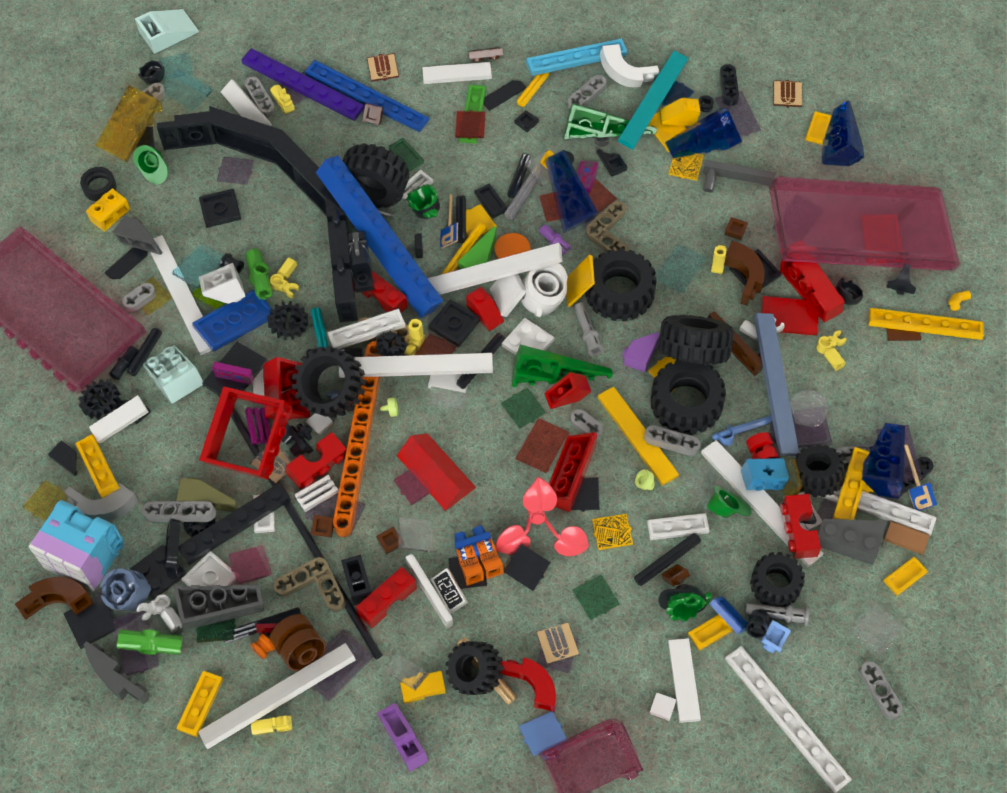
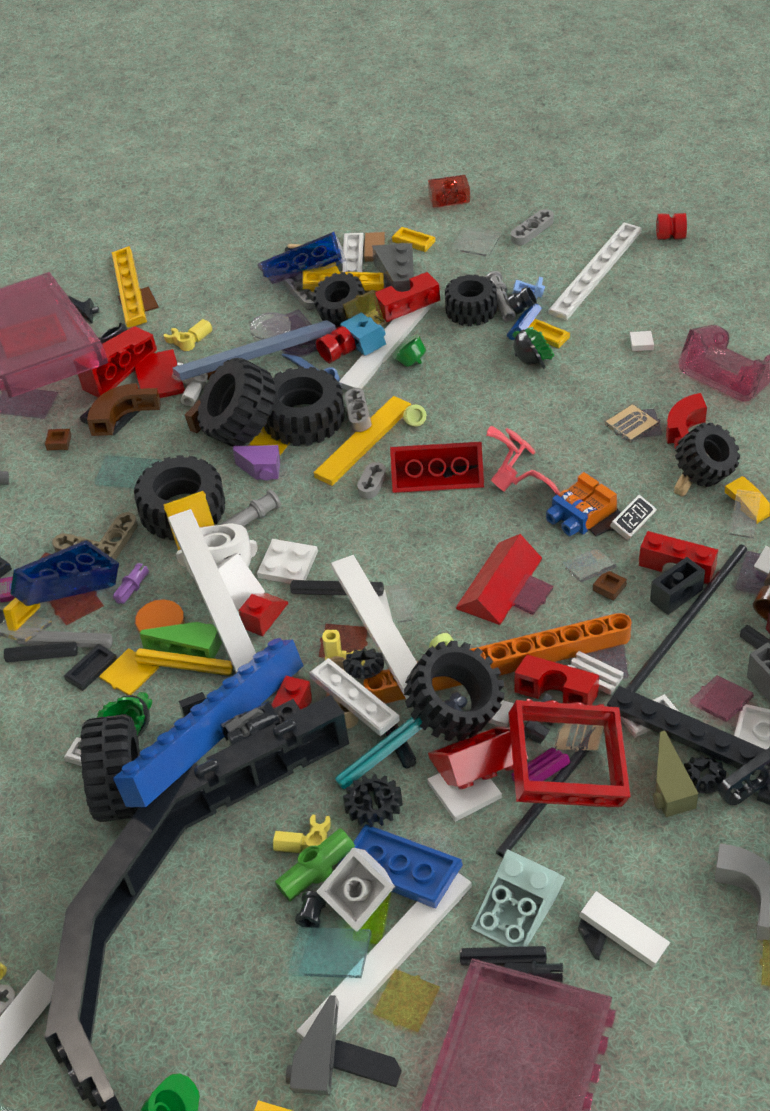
camera: 110 degrees left, 15 degrees down
black tile [48,440,77,476] -> none
yellow tile [75,434,120,498] -> none
black gear [78,379,121,420] -> none
light grey beam [123,283,156,312] -> none
light grey beam [141,501,217,522] -> none
black tile [199,189,241,228] -> none
black tile [202,341,268,396] -> none
magenta tile [212,362,254,385] -> none
clear purple piece [217,157,254,185] -> none
dark tan beam [273,557,346,612] -> none
reddish brown plate [311,515,334,538] -> none
clear green tile [389,138,424,172] -> none
white tile [405,554,453,629] -> none
black plate [428,299,481,347] -> none
piece [440,194,458,248] -> none
black axle [456,195,466,243] -> none
clear green piece [501,388,546,429] -> none
black piece [504,544,551,591] -> none
green wedge [512,344,613,387] -> none
clear red piece [515,418,569,473] -> none
medium blue piece [519,711,567,756] -> none
red slope [544,372,592,409] -> none
clear green piece [573,575,620,620] -> none
yellow piece [592,514,633,550] -> none
black axle [634,533,701,586] -> none
white tile [647,513,710,540] -> none
reddish brown plate [661,564,690,587] -> none
white tile [668,638,701,723] -> none
light yellow bar [711,245,727,274] -> none
yellow arm [948,290,971,311] -> none
none -> clear red brick [428,175,470,208]

